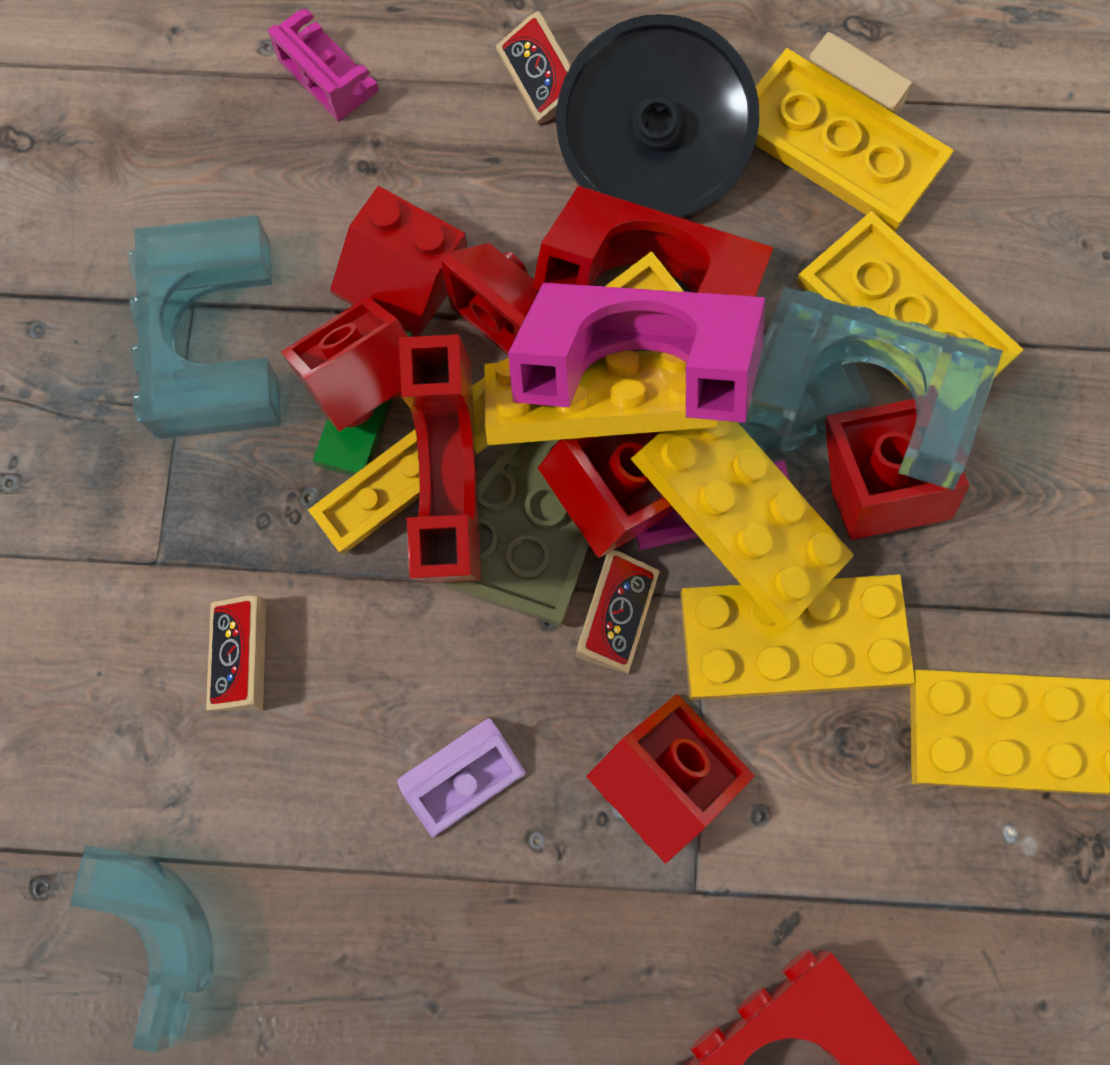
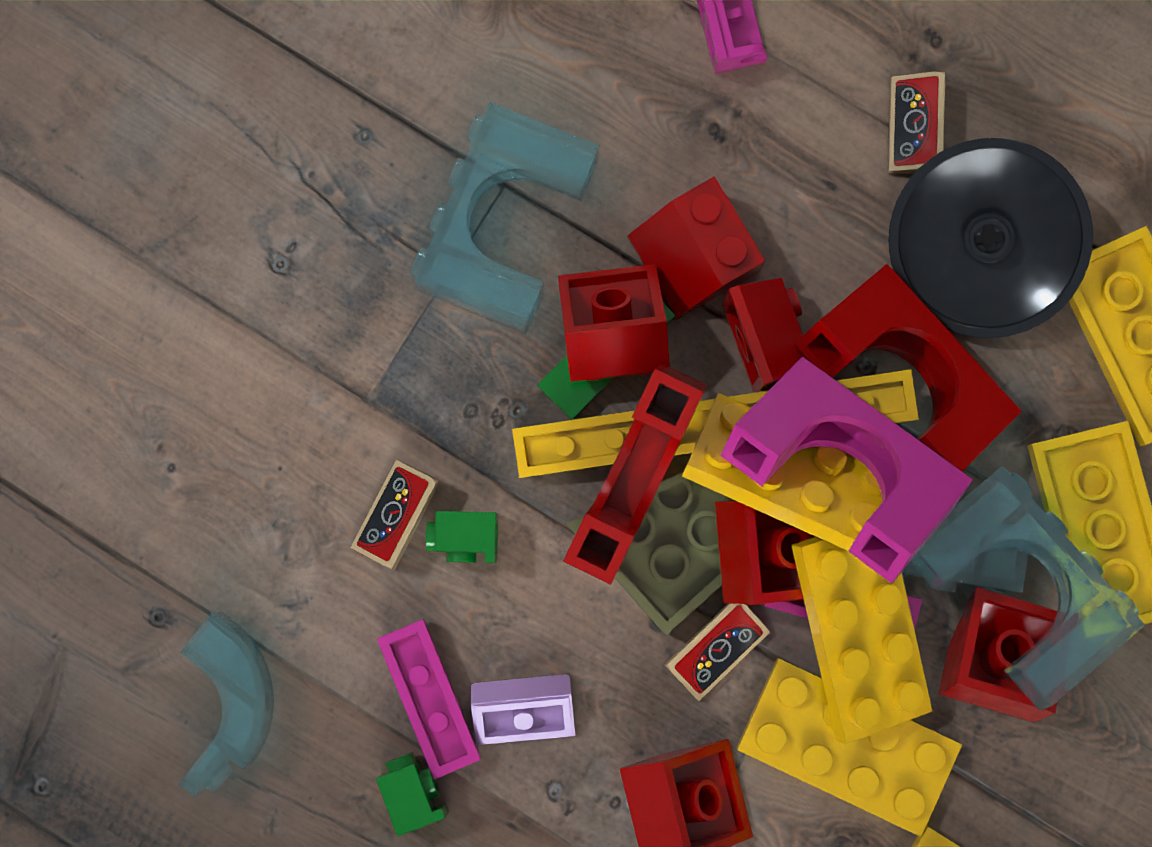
camera: 30 degrees right, 10 degrees up
none -> green brick [376,752,449,837]
none -> dark pink plate [377,619,481,780]
none -> green brick [426,511,499,564]

